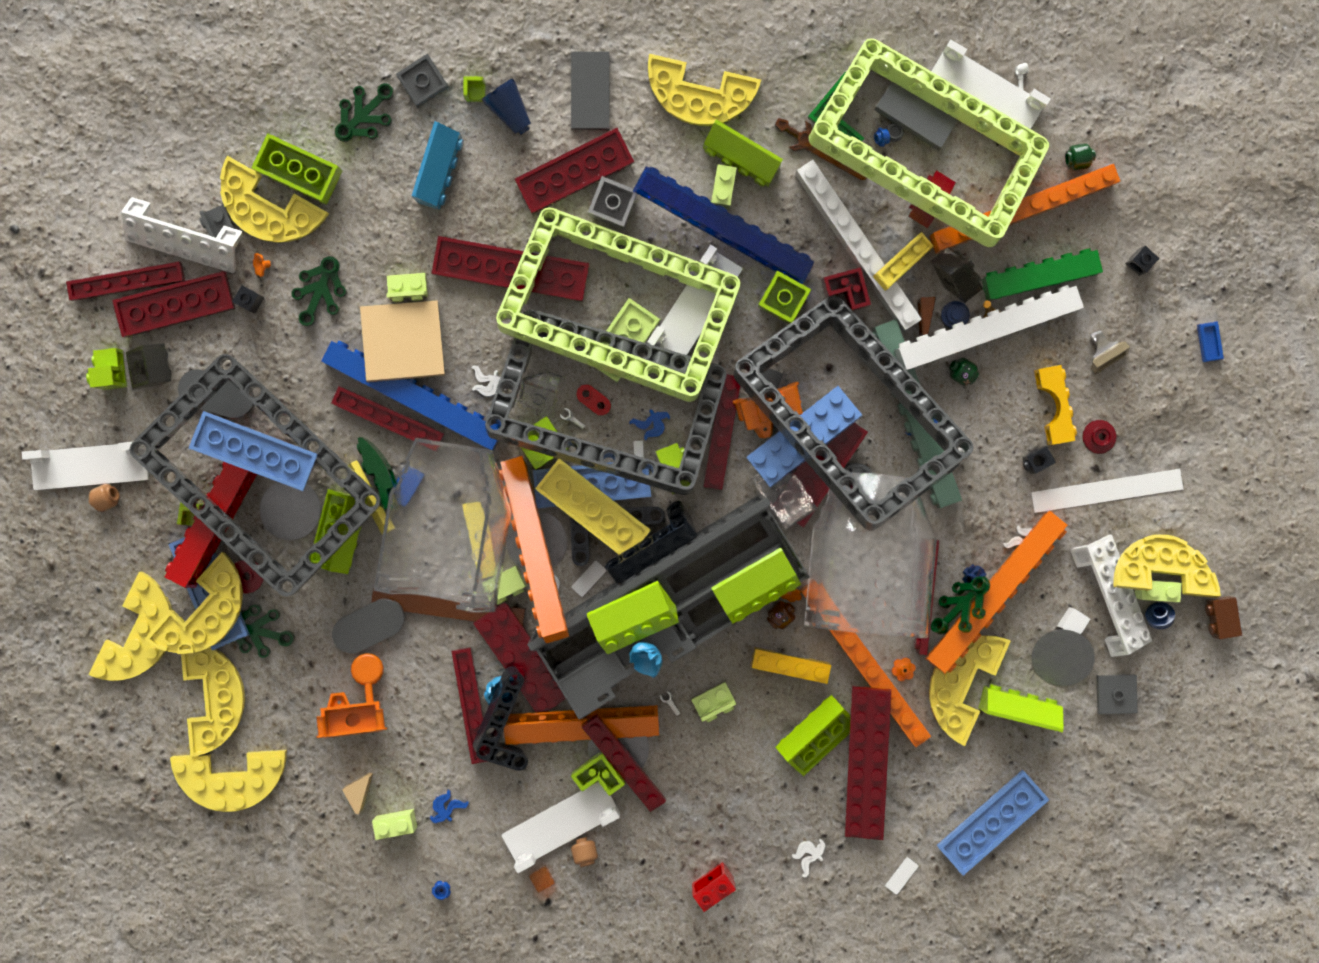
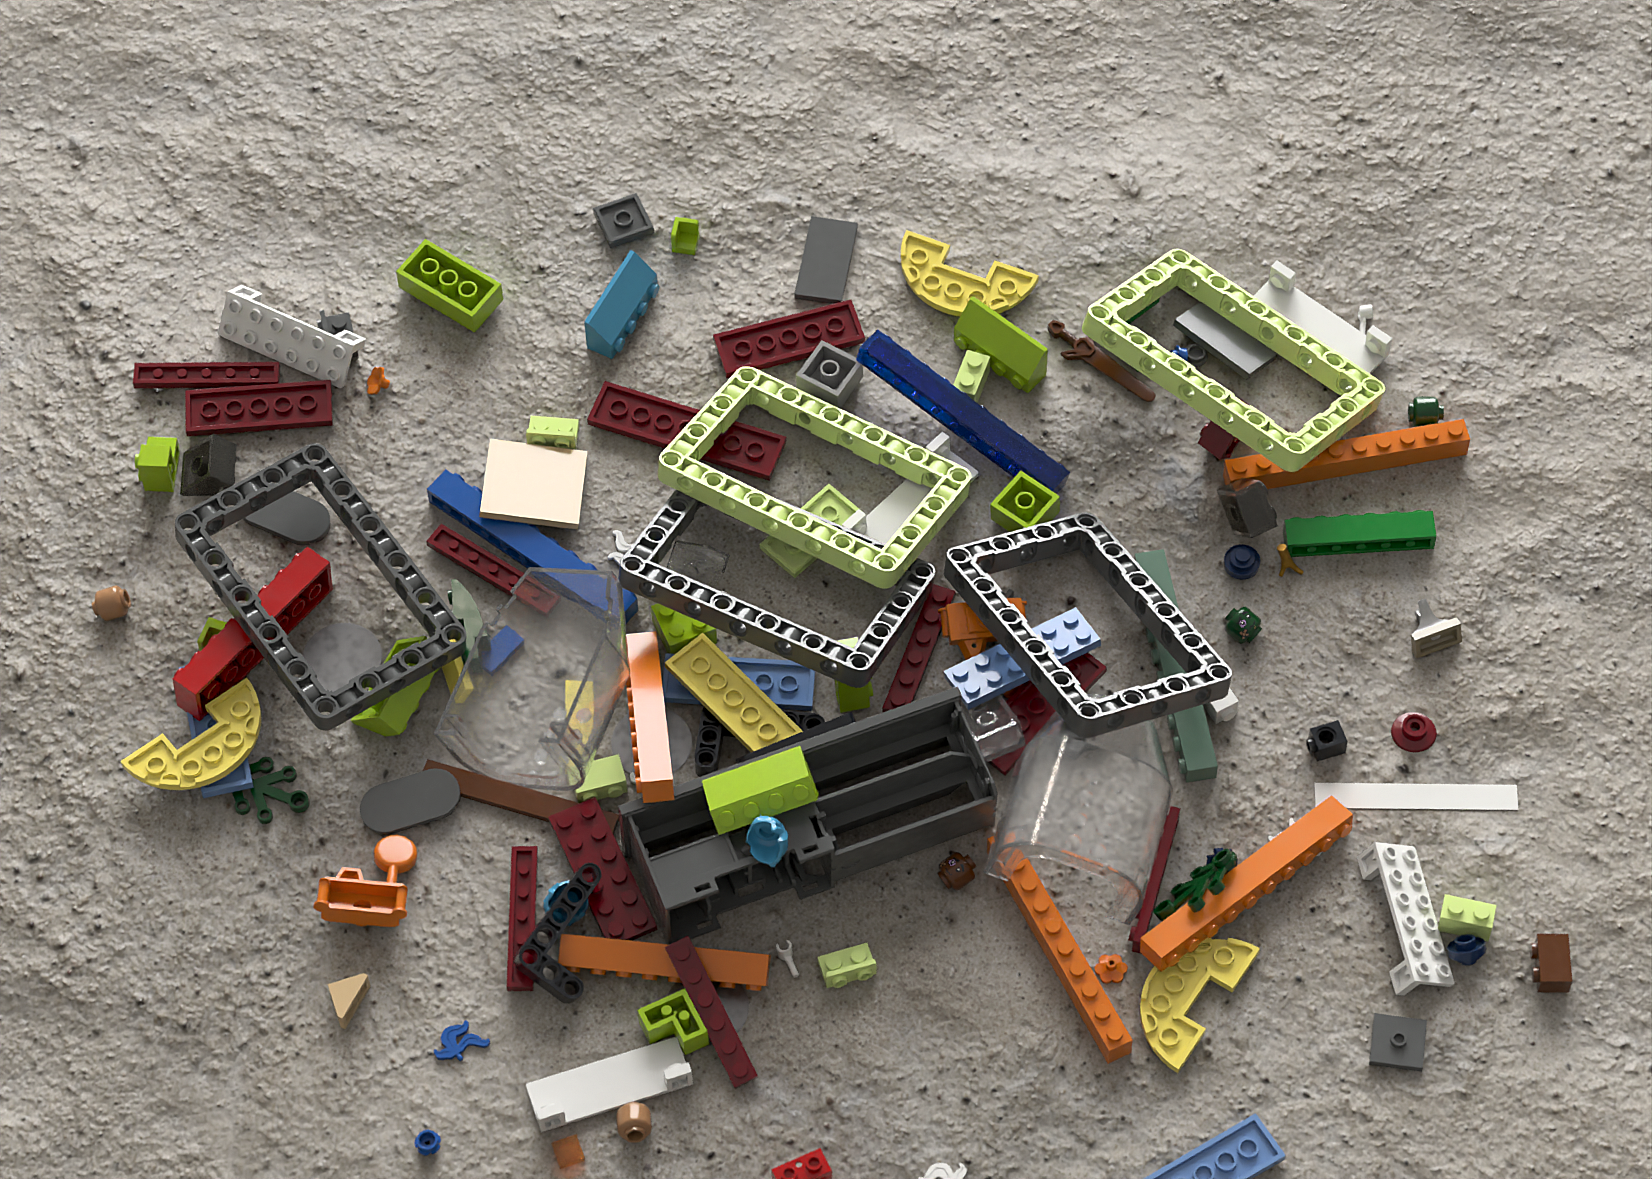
camera: 10 degrees right, 30 degrees down
white bracket [22,442,149,490] -> none
light yellow plate [89,571,172,681] -> none
light yellow plate [170,750,287,812] -> none
light yellow plate [181,647,245,757] -> none
medium blue plate [189,411,318,491] -> none
light yellow plate [220,156,329,243] -> none
black brick [232,285,265,314] -> none
dark red piece [234,560,263,594] -> none
dark green plant [291,256,347,327] -> none
dark green plant [335,83,394,142] -> none
yellowish green brick [372,809,417,840] -> none
dark blue cone [481,78,531,135] -> none
red plate [577,384,611,416] -> none
blue piece [629,409,670,440] -> none
lime slope [712,548,801,624] -> none
yellow arch [750,647,831,684] -> none
lime slope [775,695,851,777] -> none
orange plant [781,589,802,602] -> none
white brick [795,160,921,332] -> none
dark red brick [821,267,871,311] -> none
dark red plate [845,686,892,840] -> none
light yellow tile [873,232,934,291] -> none
white brick [894,285,1084,370] -> none
reddish brown slope [917,297,936,337] -> none
slope [978,684,1064,733] -> none
flat silver sticker [1032,630,1095,686] -> none
yellow arch [1034,365,1077,445] -> none
white brick [1057,607,1090,634] -> none
light yellow plate [1113,535,1221,598] -> none
black brick [1126,245,1160,276] -> none
blue tile [1197,321,1224,362] -> none

